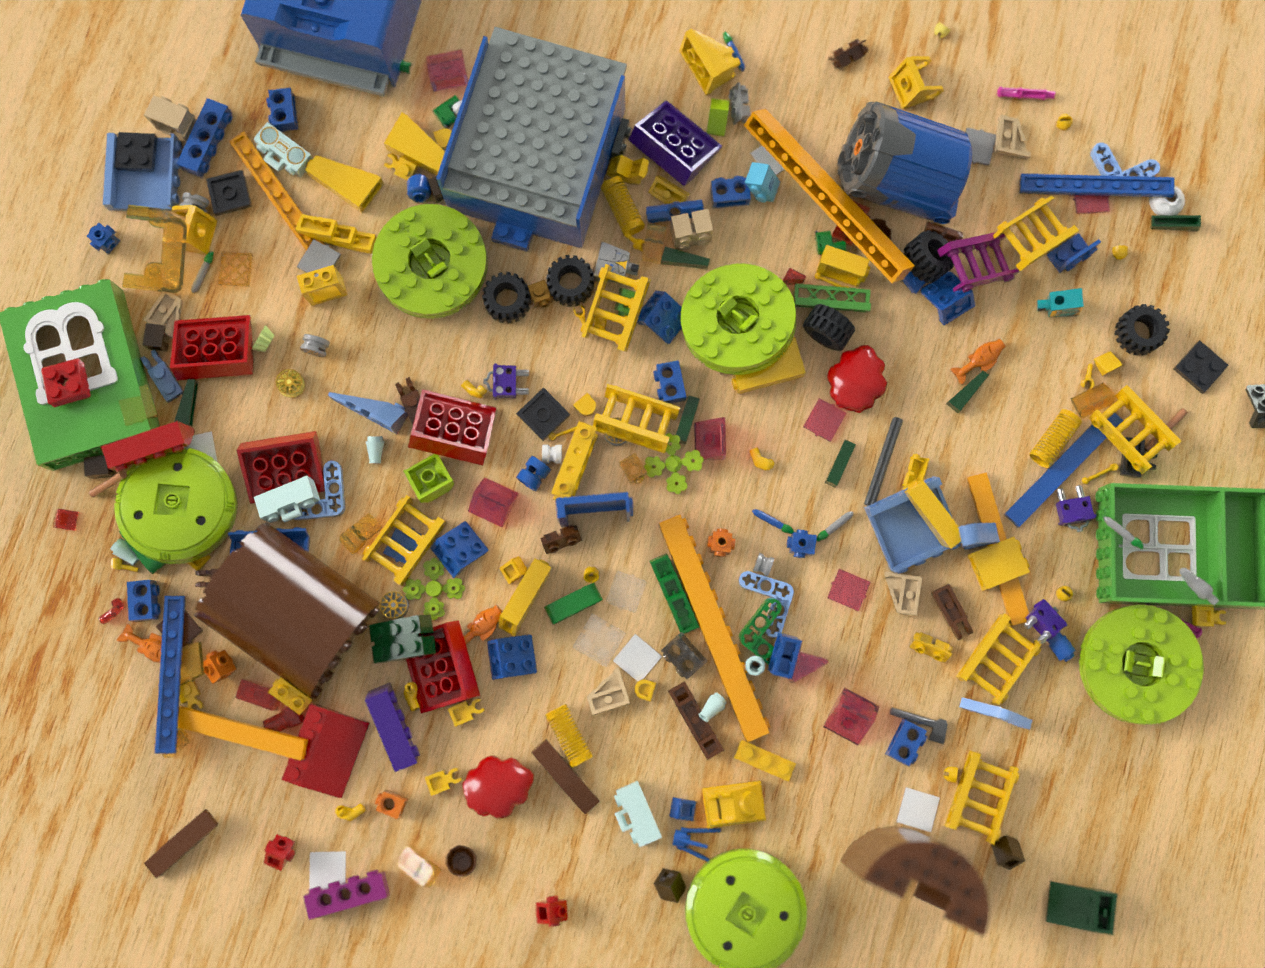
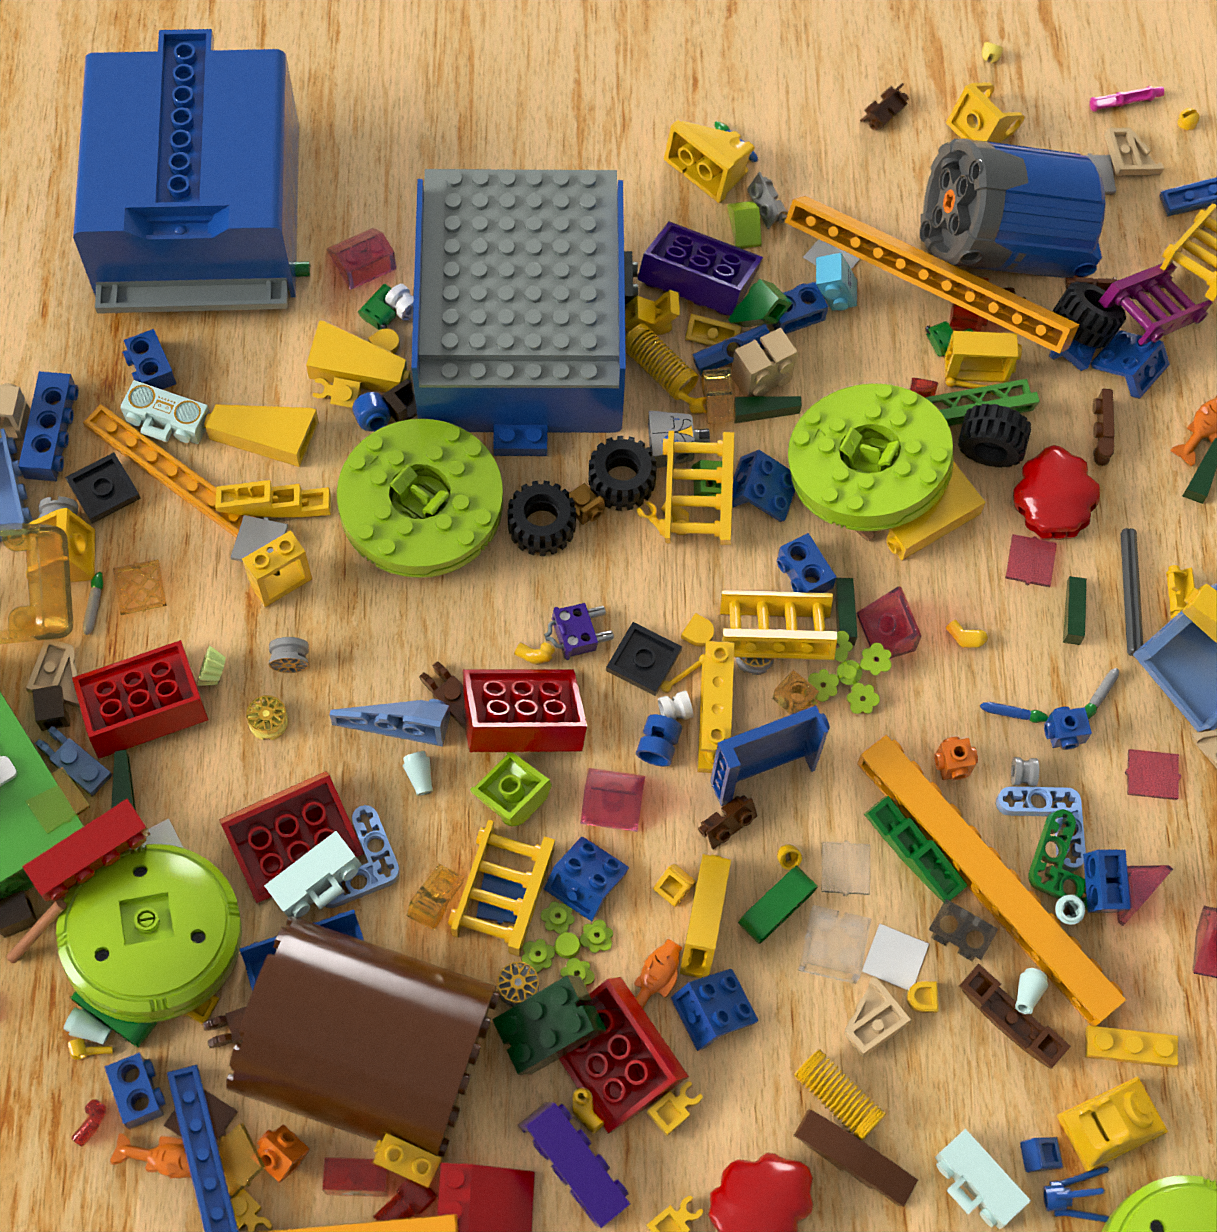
camera: 20 degrees left, 15 degrees down
none -> green slope [728,279,792,327]
none -> reddish brown hinge [1093,388,1115,466]

